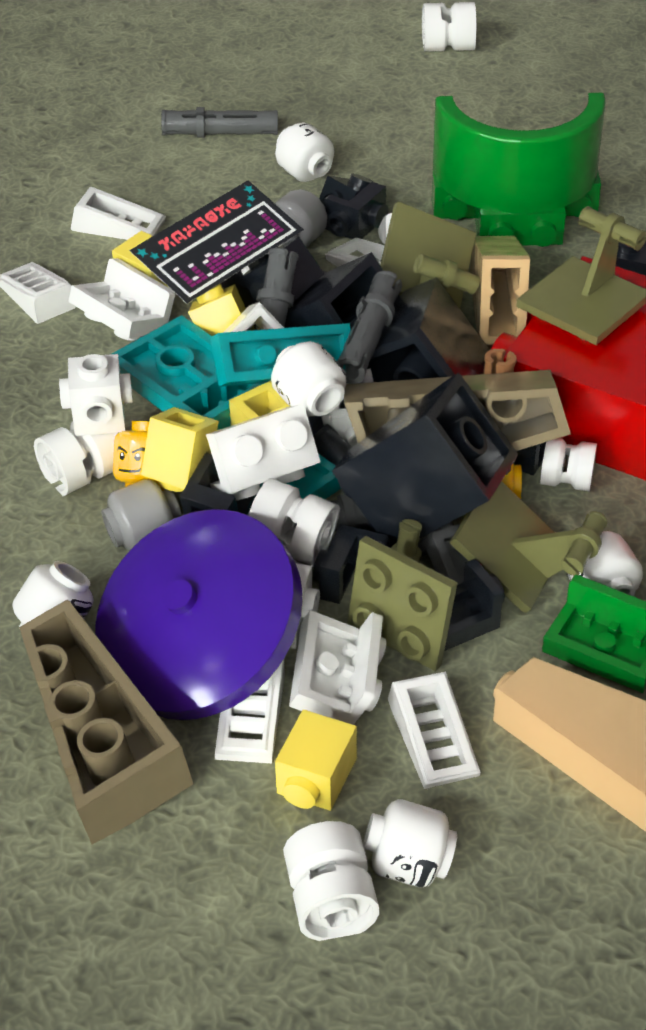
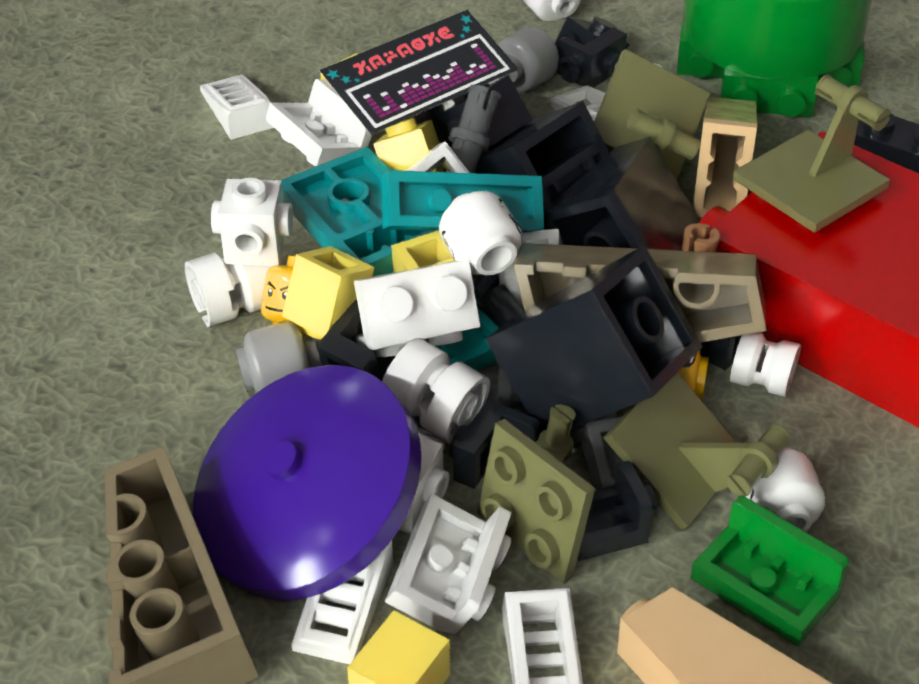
camera: 10 degrees right, 0 degrees up
white head [12,561,94,629] -> none
white slope [71,187,166,240] -> none
dark grey pin [337,270,402,384] -> none

